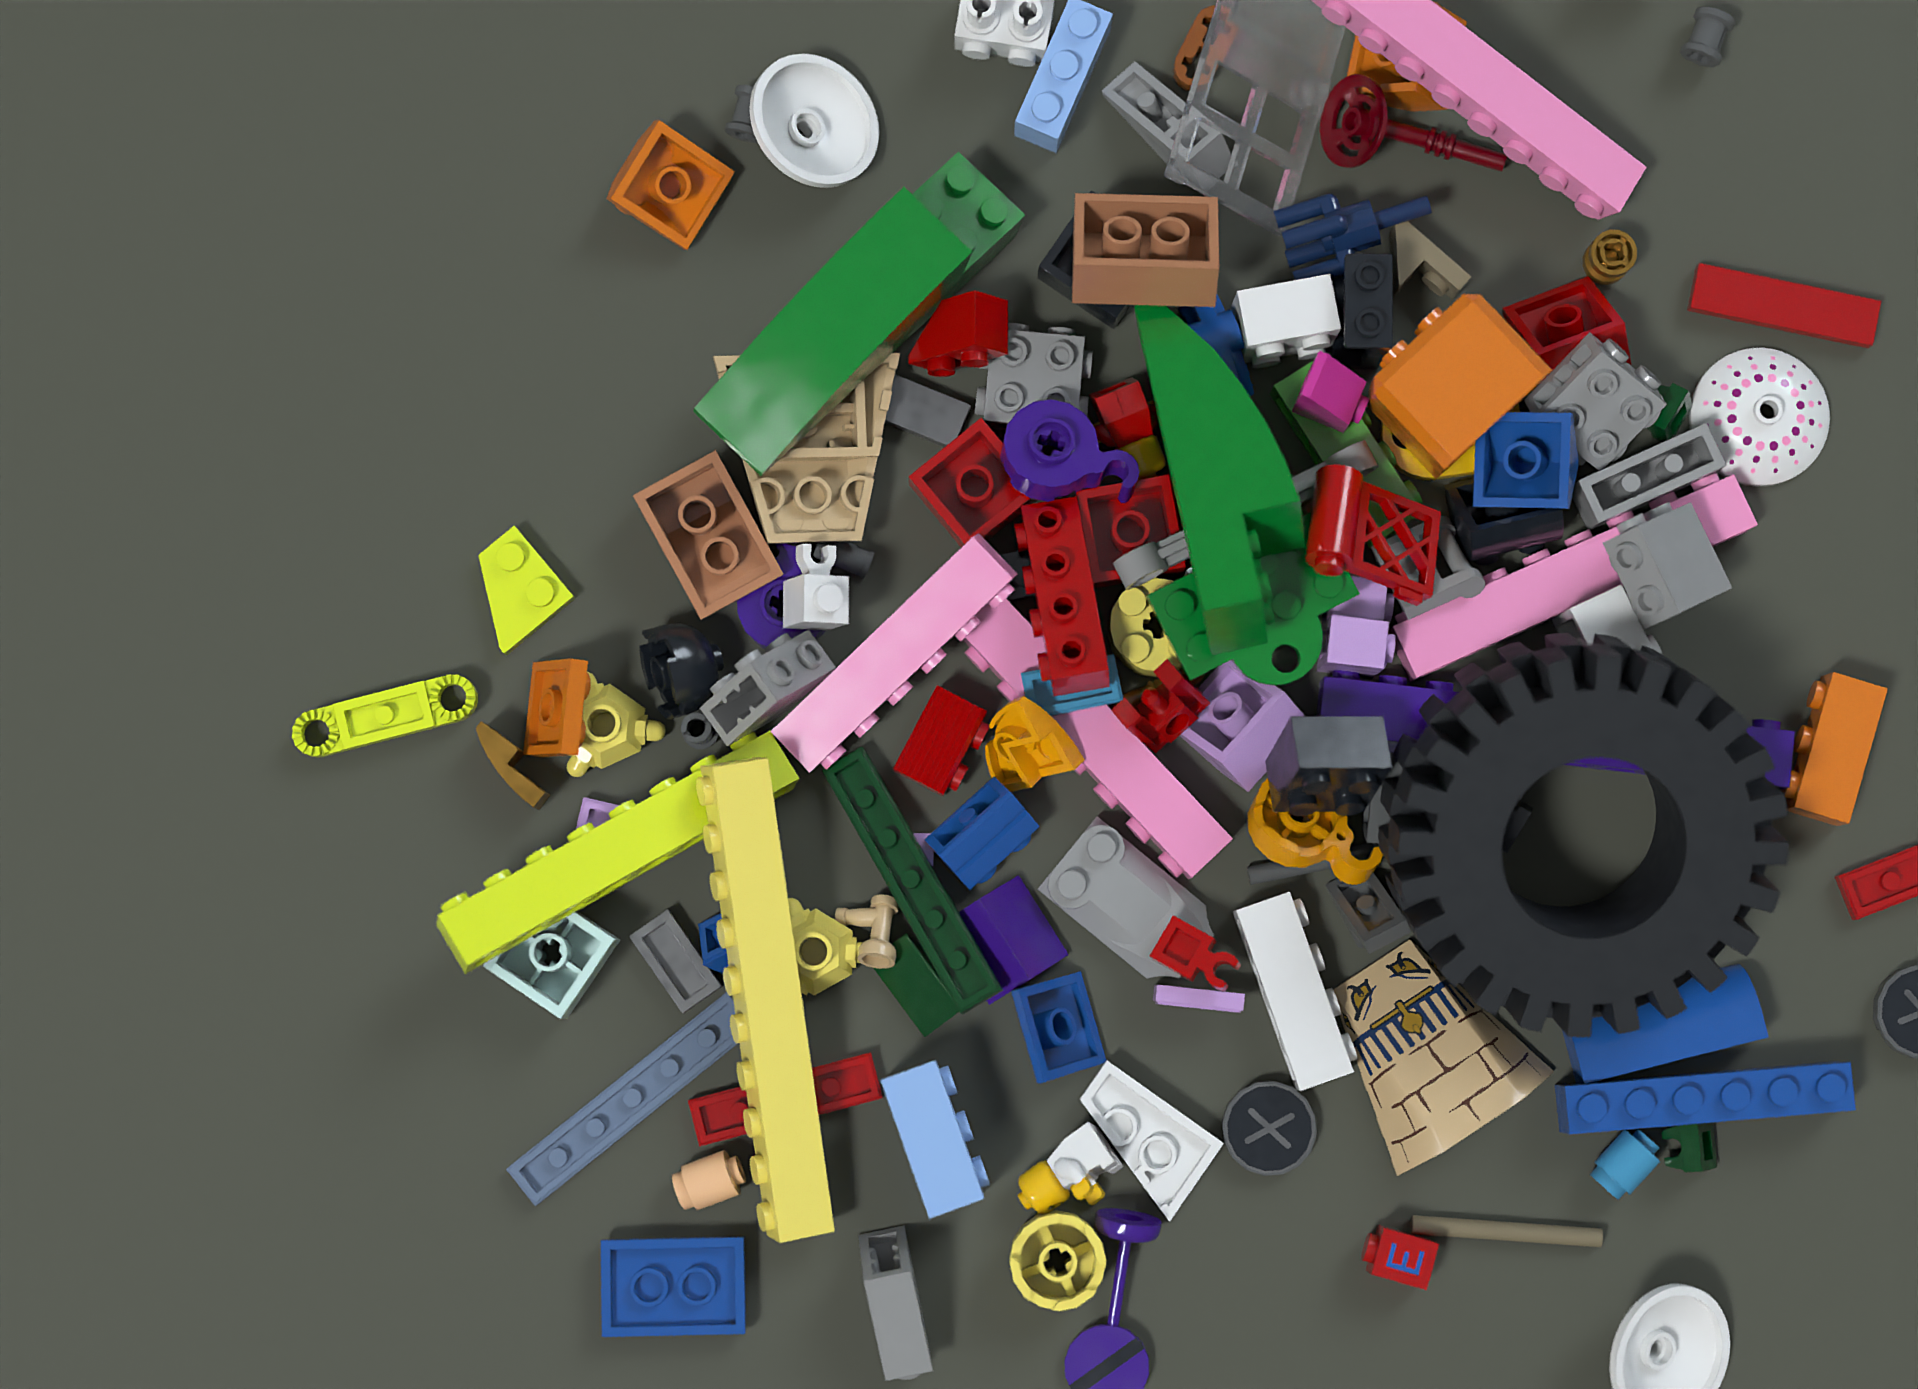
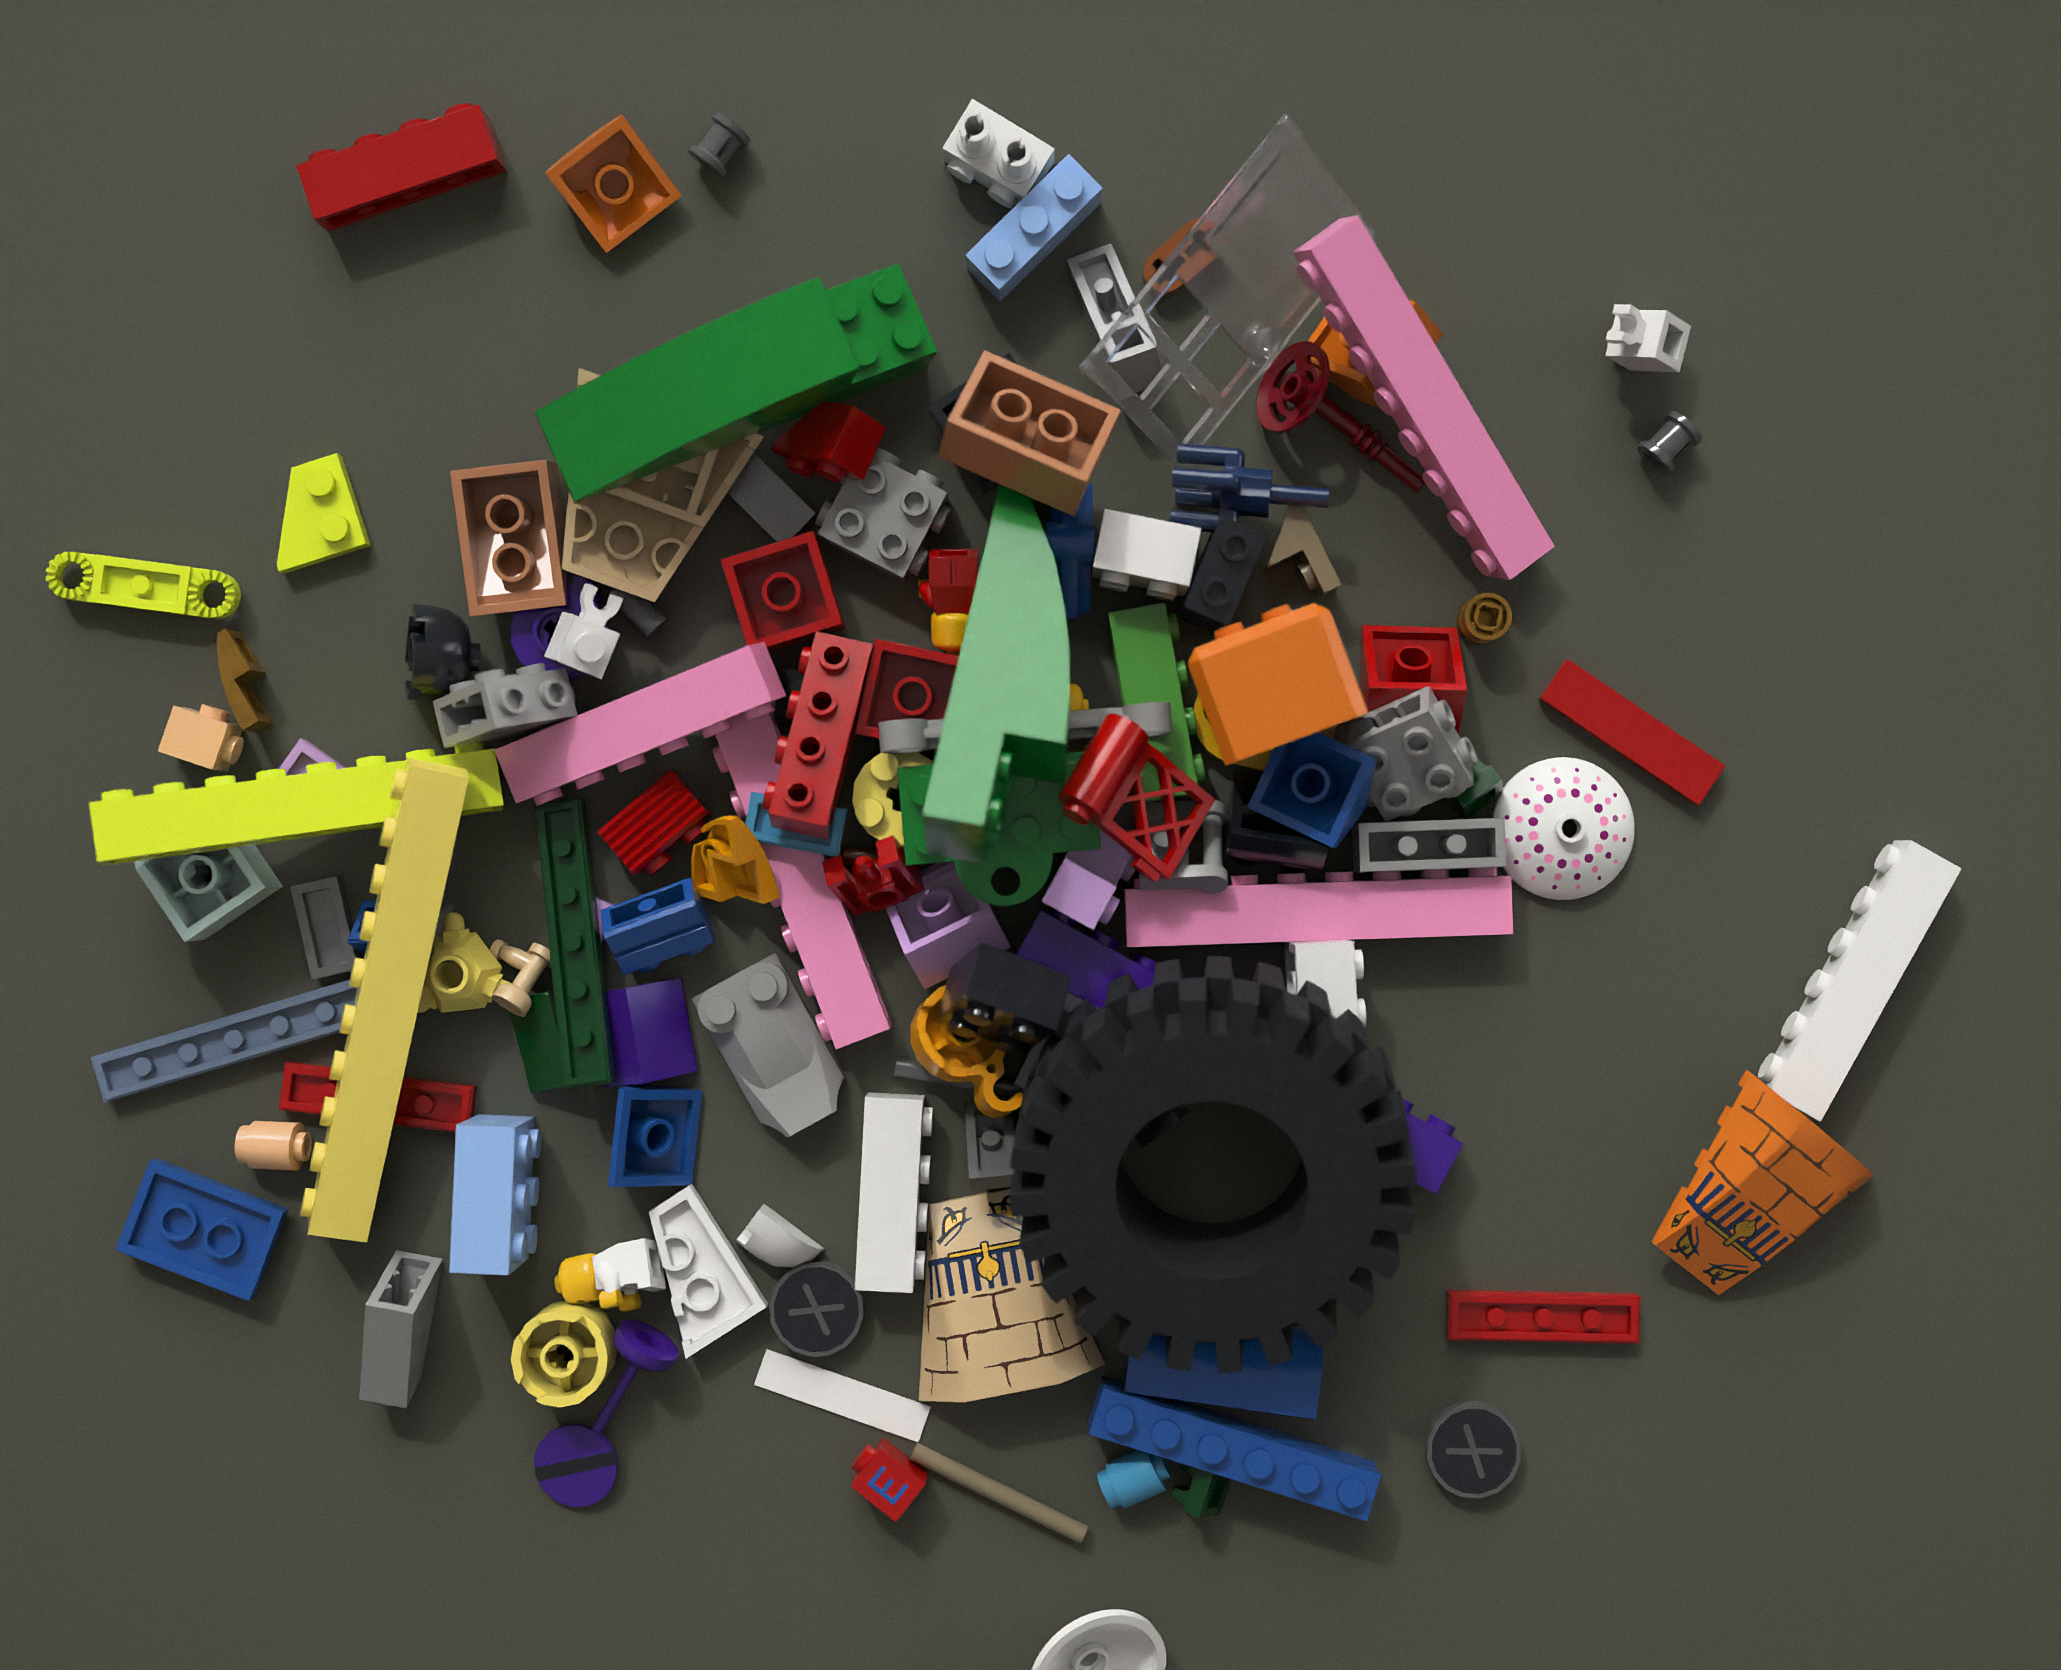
camera: 20 degrees right, 5 degrees up
orange plate [523,658,591,757] -> none
light yellow rock [567,672,666,777] -> none
dark grey pin [681,712,719,749] -> none
white dish [750,54,879,188] -> none
dark purple piece [1000,400,1140,503] -> none
red plate [1150,915,1241,991] -> none
lavender tile [1153,985,1245,1013] -> none
dark pink slope [1291,351,1369,433] -> none
light grey brick [1603,502,1732,629] -> none
orange brick [1781,672,1888,826] -> none
none -> light nougat brick [158,704,244,771]
none -> red brick [296,103,507,232]
none -> white brick [736,1204,824,1267]
none -> white sticker [754,1349,931,1442]

